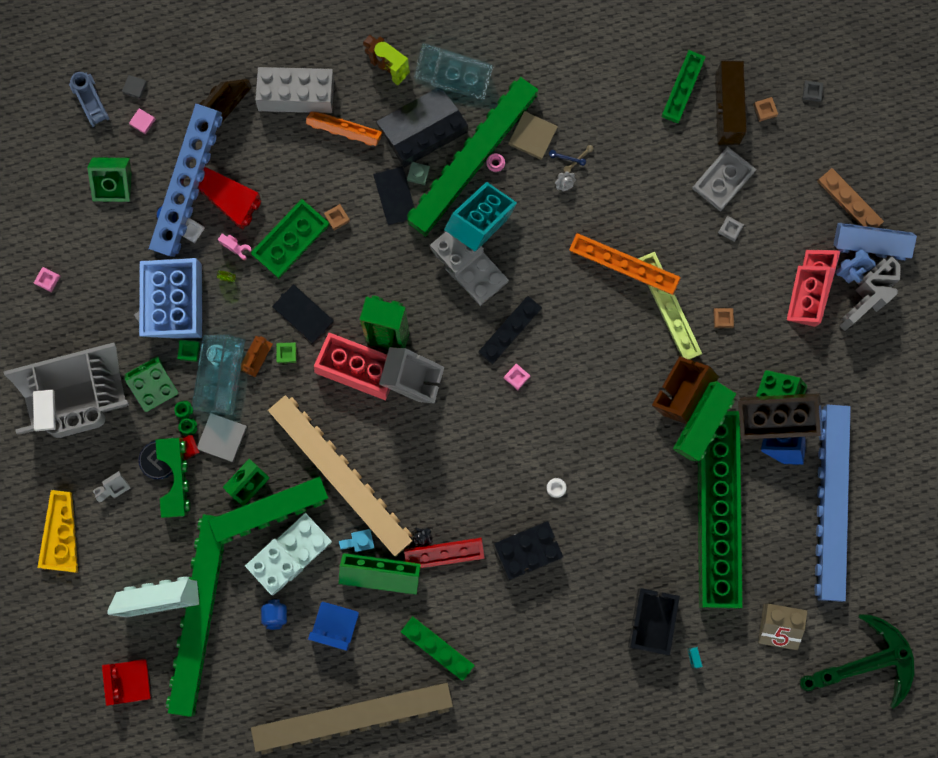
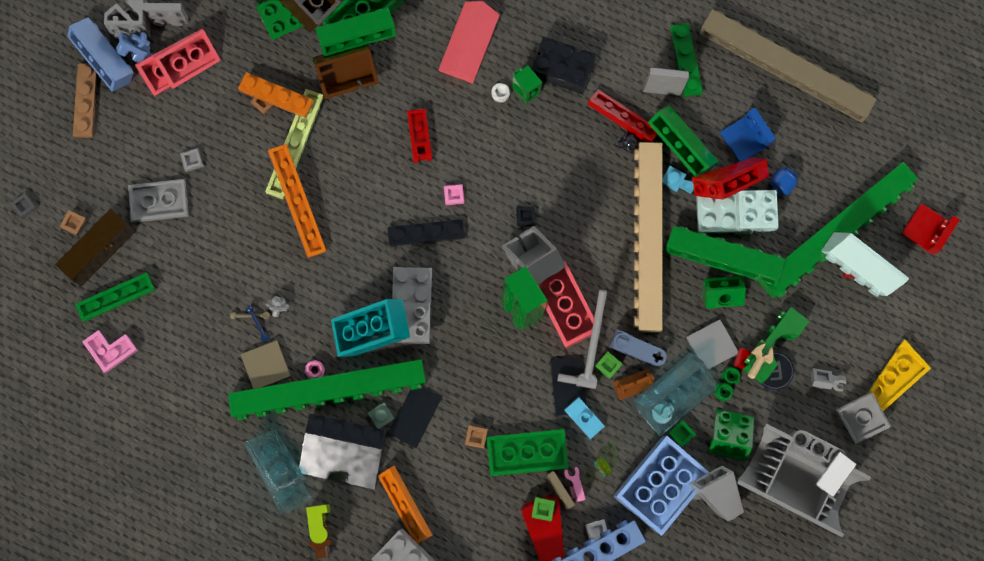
camera: 140 degrees left, 0 degrees up
none -> bright pink plate [82,330,138,373]
none -> orange plate [238,72,314,118]
none -> red plate [407,109,432,163]
none -> coral slope [438,1,500,84]
none -> green brick [512,65,542,104]
none -> black tile [516,206,536,226]
none -> bright green plate [532,497,555,521]
none -> dark tan tile [545,471,575,509]
none -> light grey bar [557,290,607,389]
none -> medium azure plate [564,397,605,439]
none -> sand blue piece [609,329,667,366]
none -> light grey tile [643,68,689,96]
none -> light grey slope [690,466,744,521]
none -> red slope [692,158,769,200]
none -> tan bar [748,344,773,379]
none -> light grey tile [836,391,891,444]

